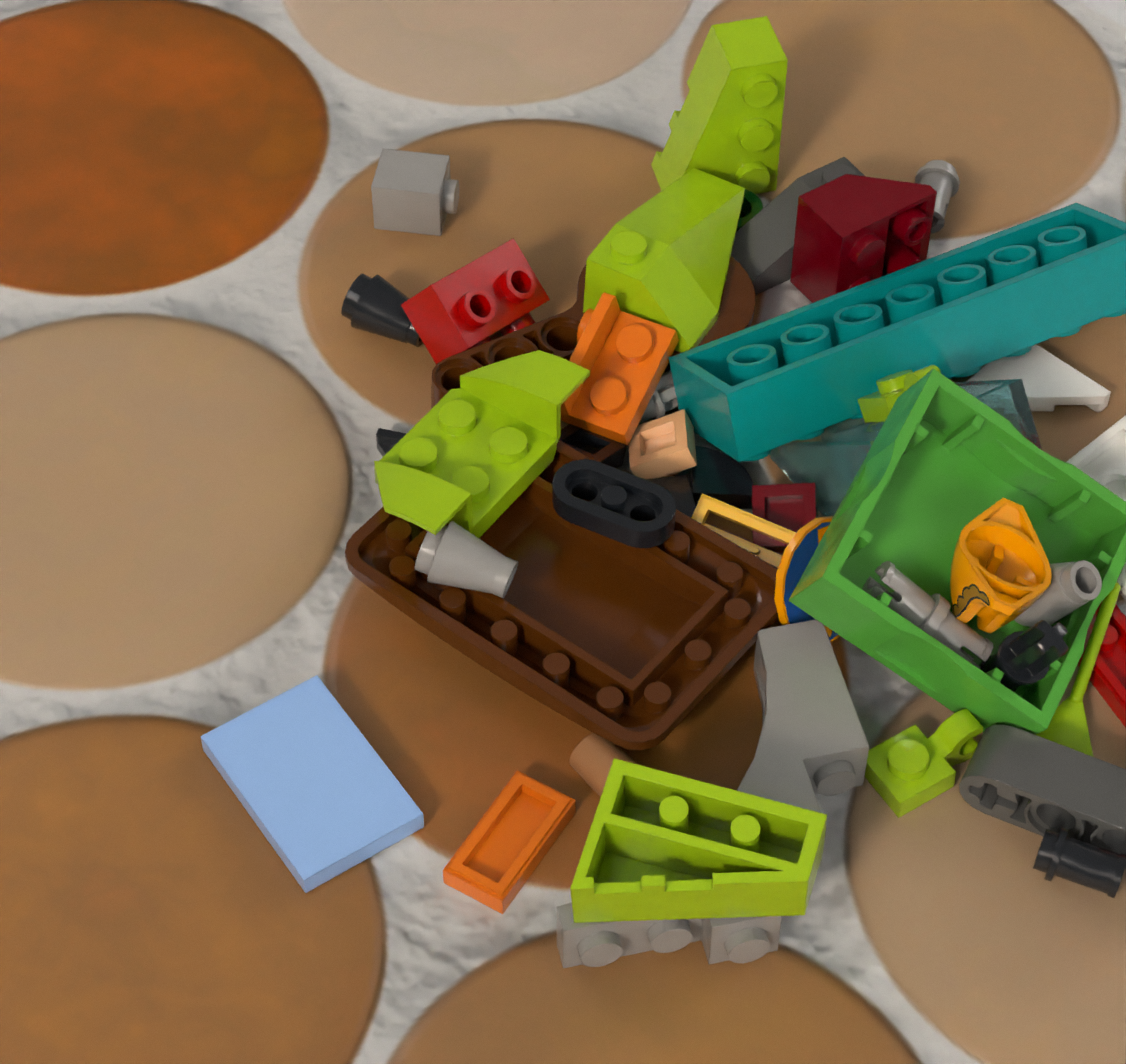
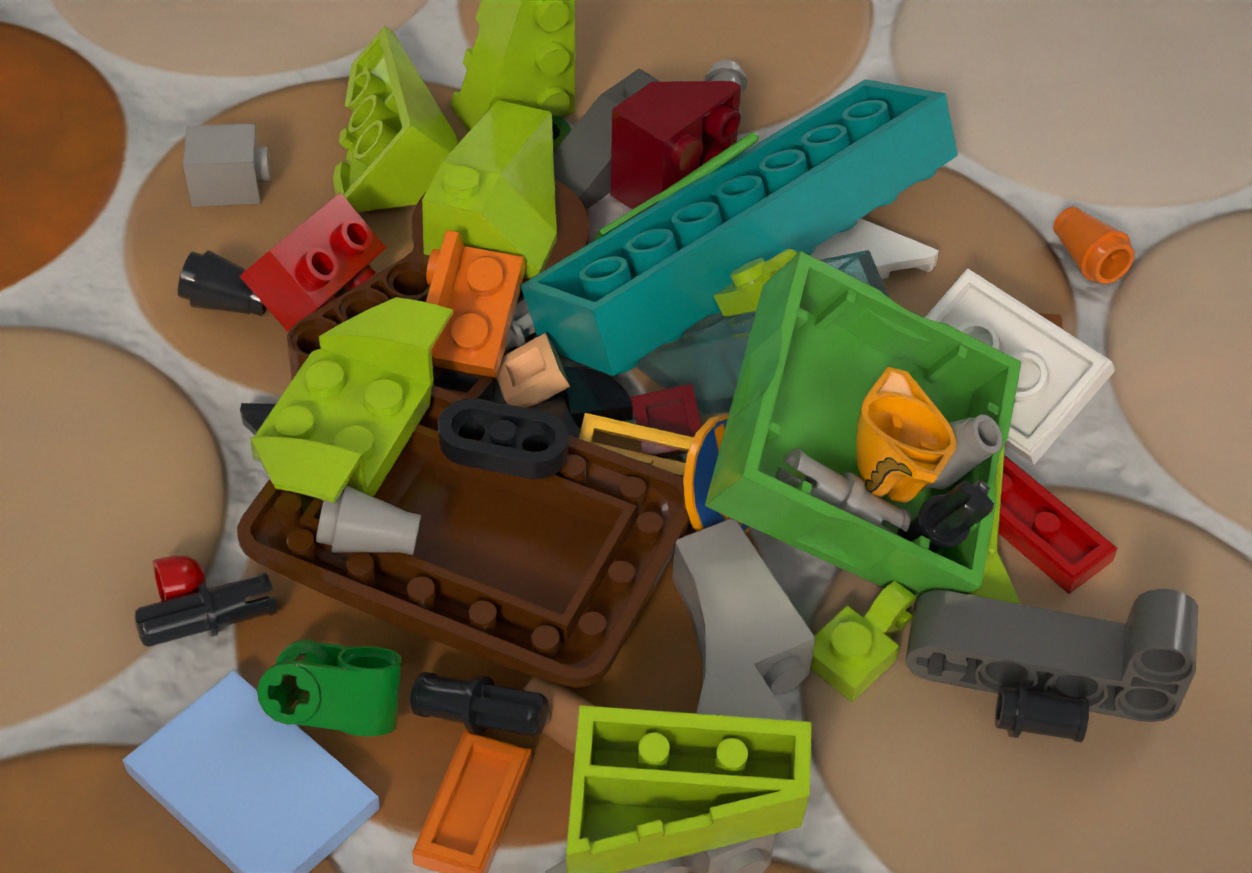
camera: 15 degrees left, 0 degrees up
none -> black axle [135,572,277,647]
none -> red hinge [153,555,206,601]
none -> green piece [257,640,402,737]
none -> lime wedge [333,26,458,212]
none -> black axle [410,672,551,736]
none -> bright green piece [591,132,759,242]

